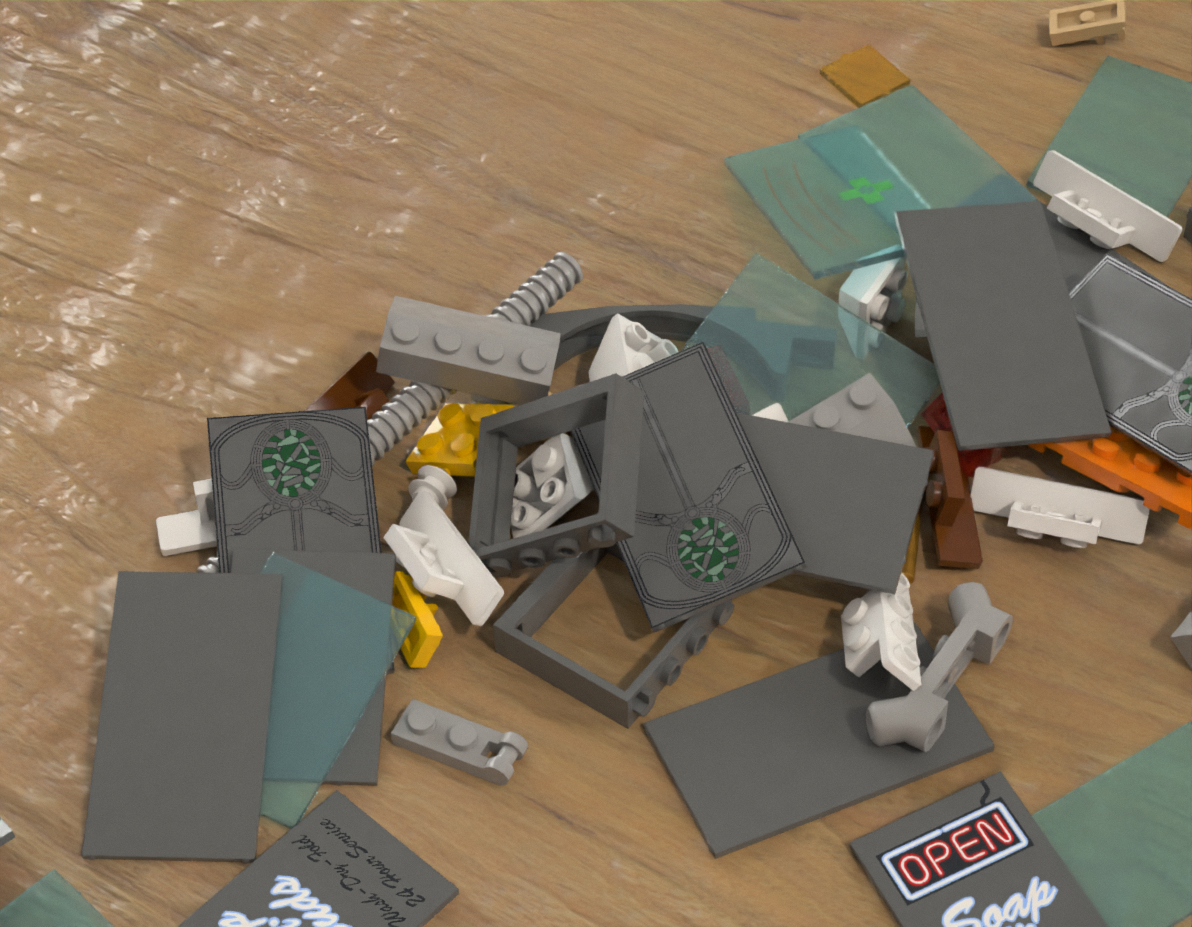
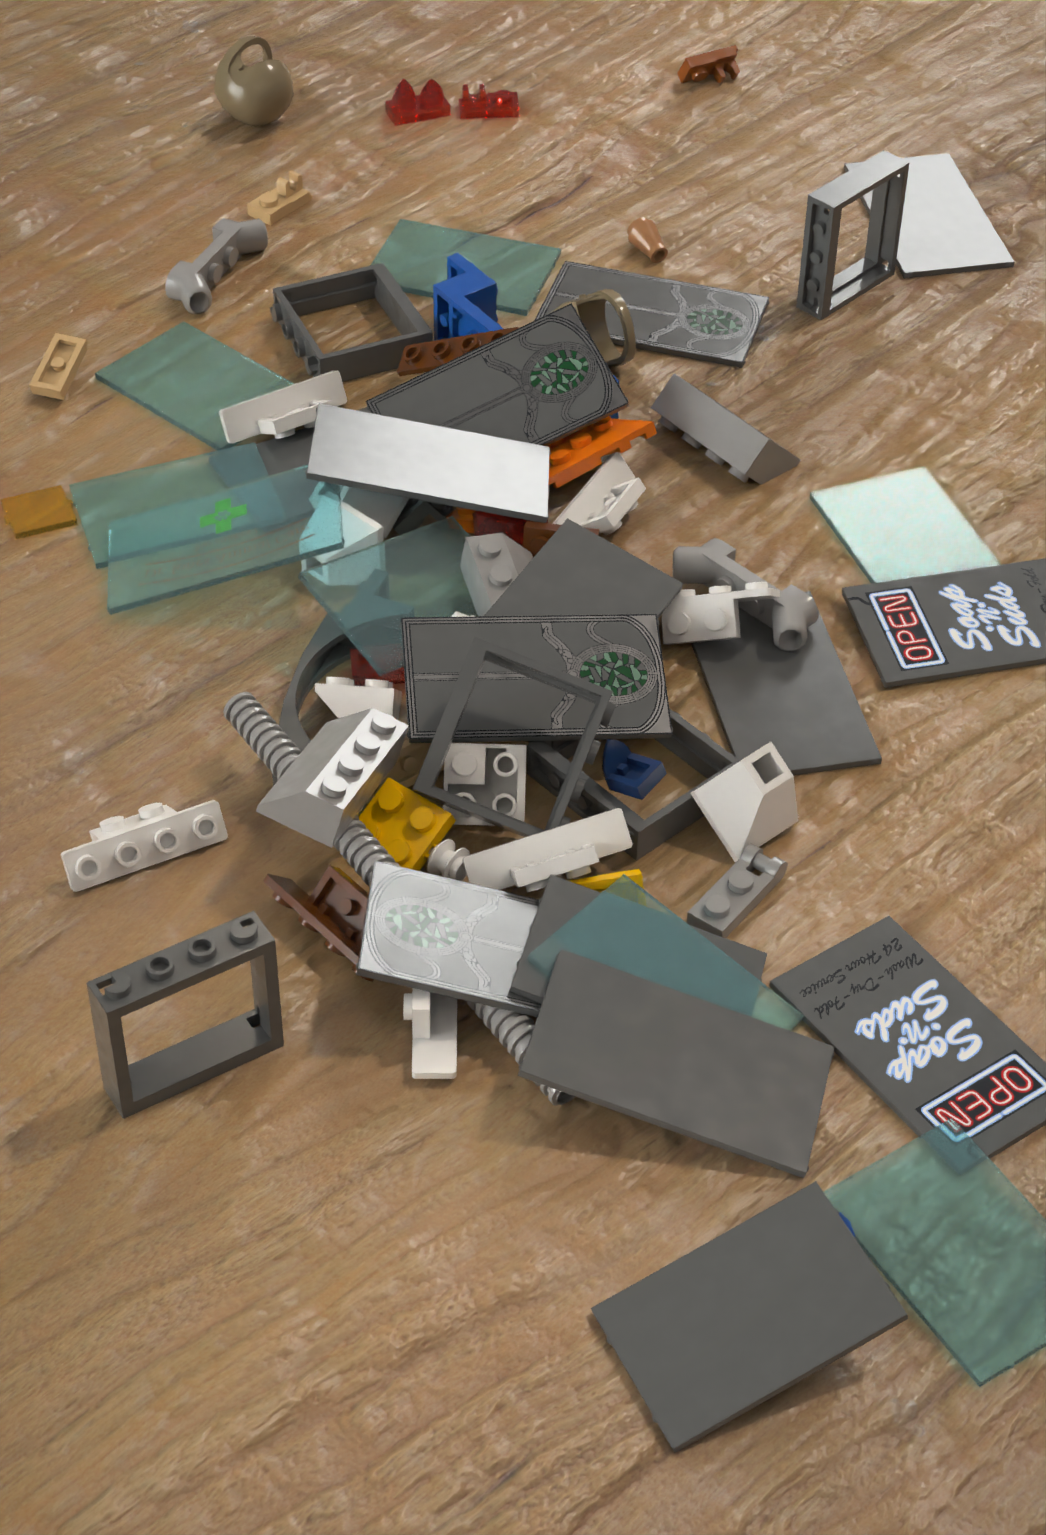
camera: 80 degrees left, 5 degrees down
none -> white bracket [61,800,228,892]
none -> dark grey window [86,911,284,1119]
none -> dark blue plate [602,739,666,800]
none -> white slope [690,742,798,862]

